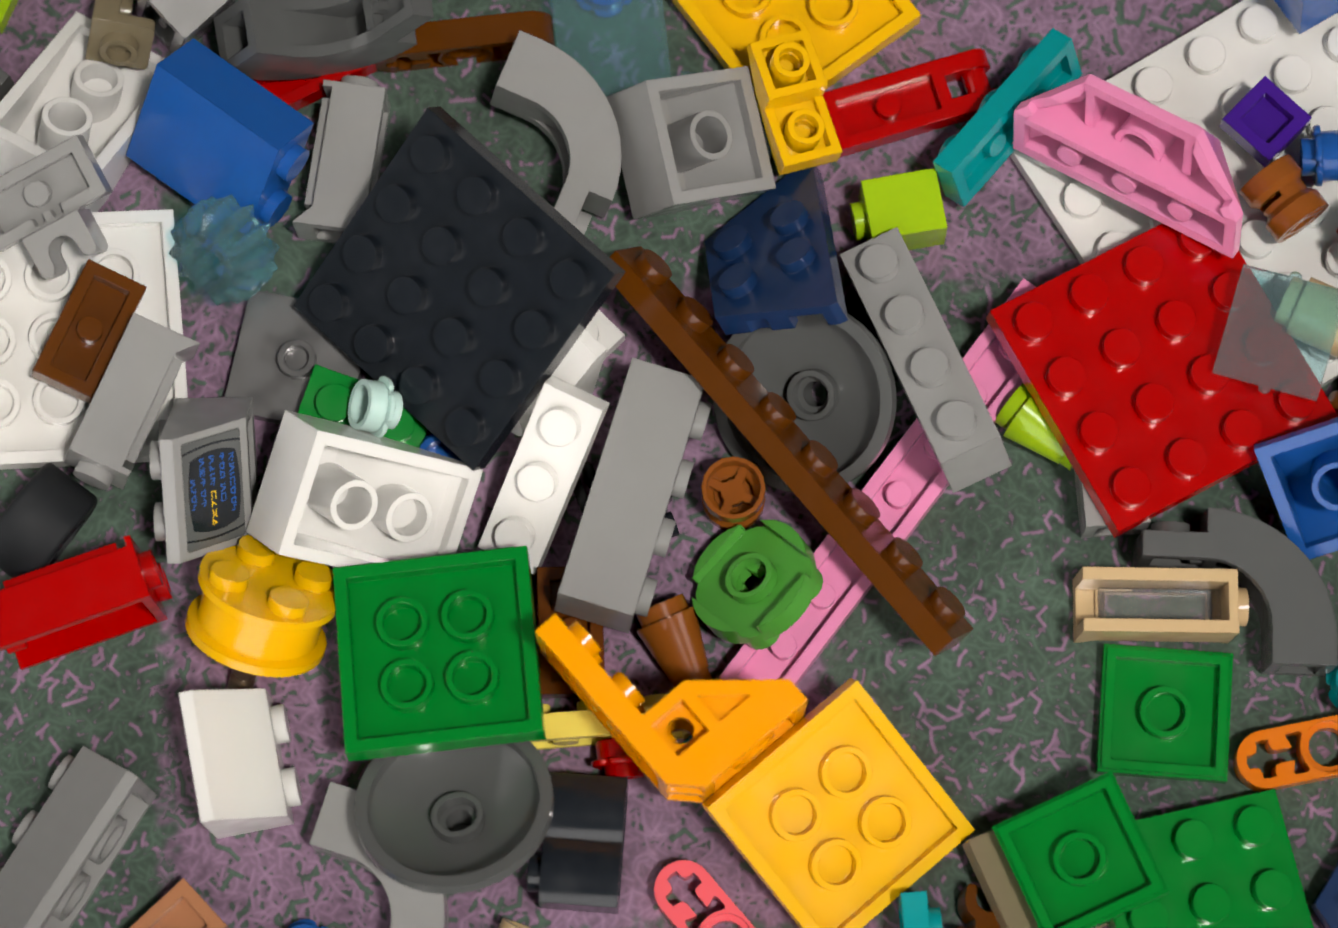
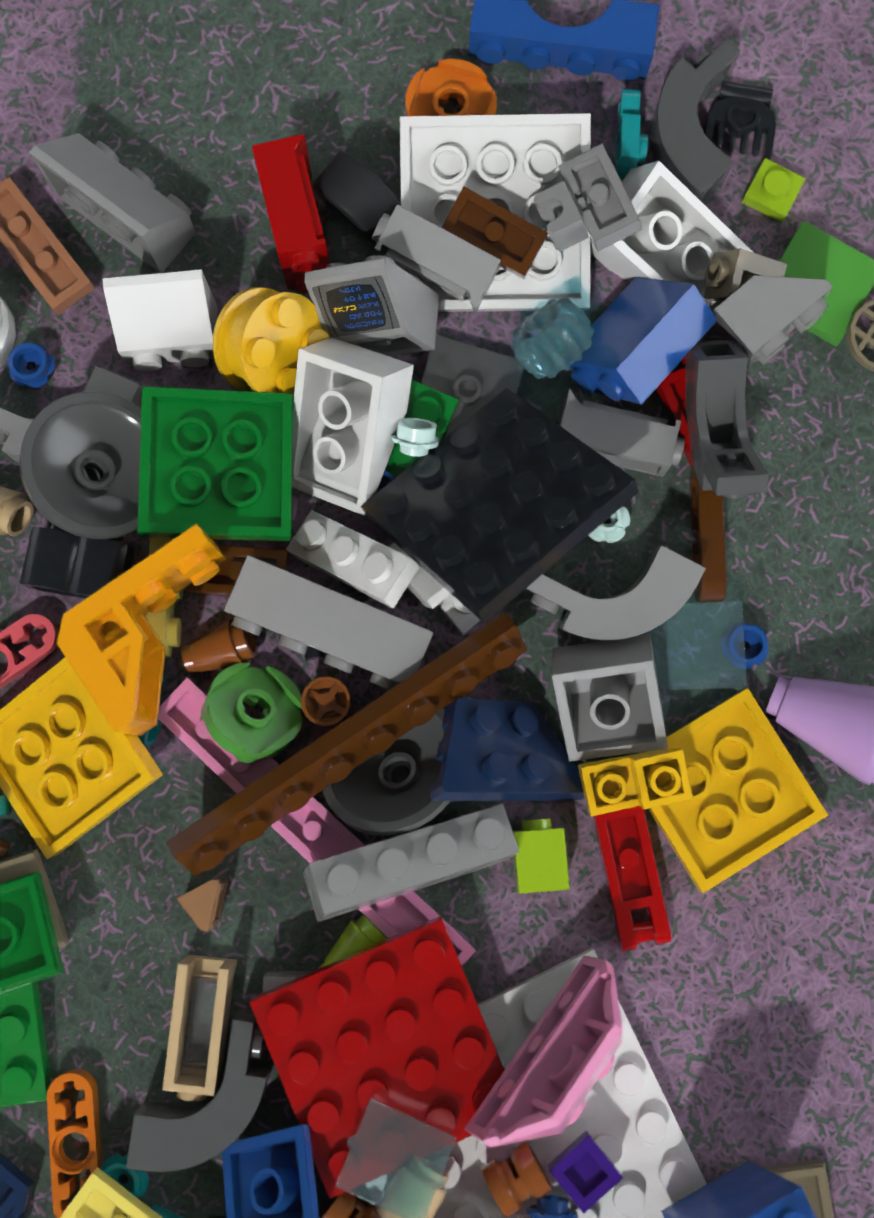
camera: 90 degrees right, 5 degrees up
teal plate [933,28,1082,207] -> none
green tile [1095,644,1233,784] -> none
none -> medium nougat slope [177,877,228,932]

